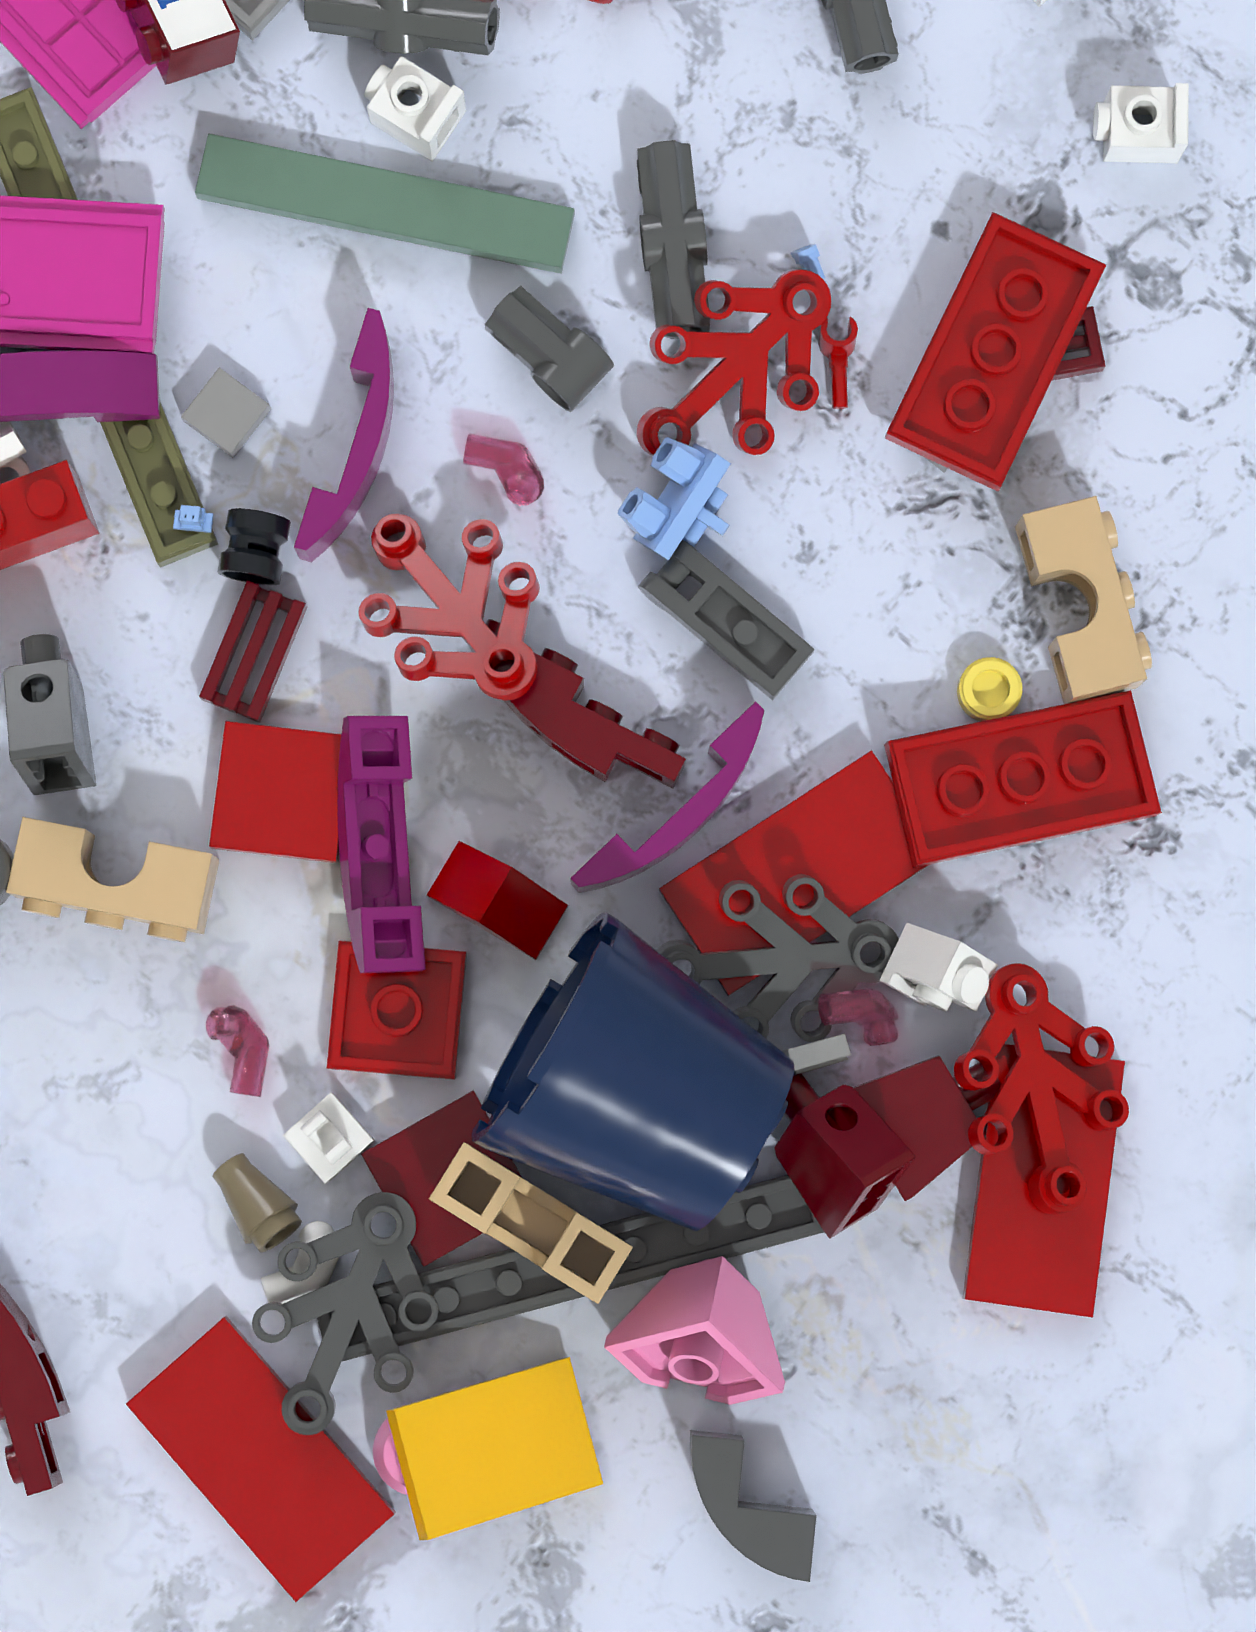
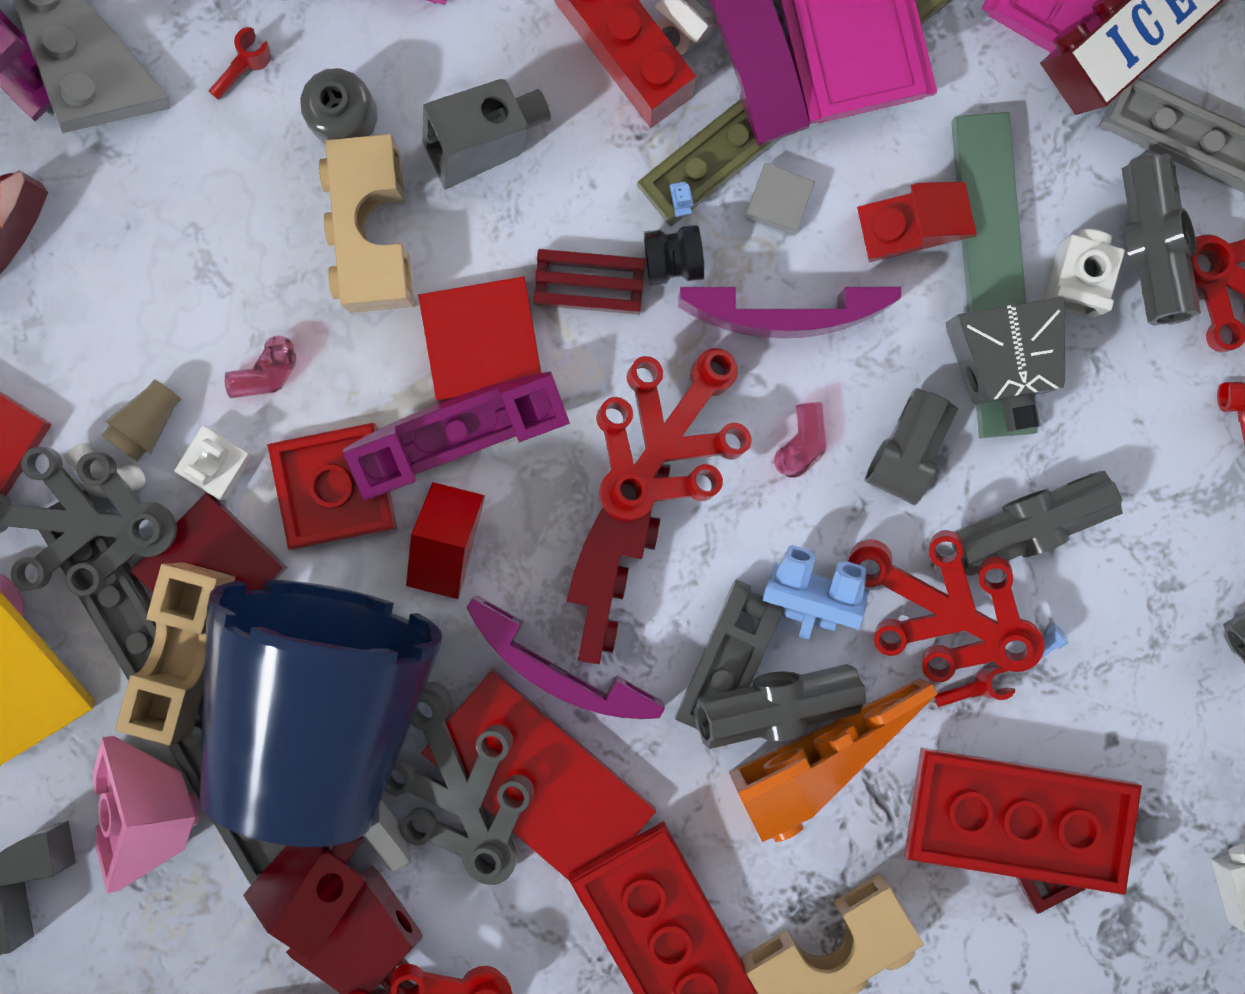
camera: 75 degrees right, 5 degrees up
clear pink arm [818,988,899,1046] -> none
white brick [879,923,998,1012] -> none
light yellow tile [957,657,1022,722] -> none
none -> dark grey piece [694,664,866,749]
none -> orange wedge [729,678,937,842]
none -> red slope [857,182,977,263]
none -> dark grey torso [945,297,1065,432]

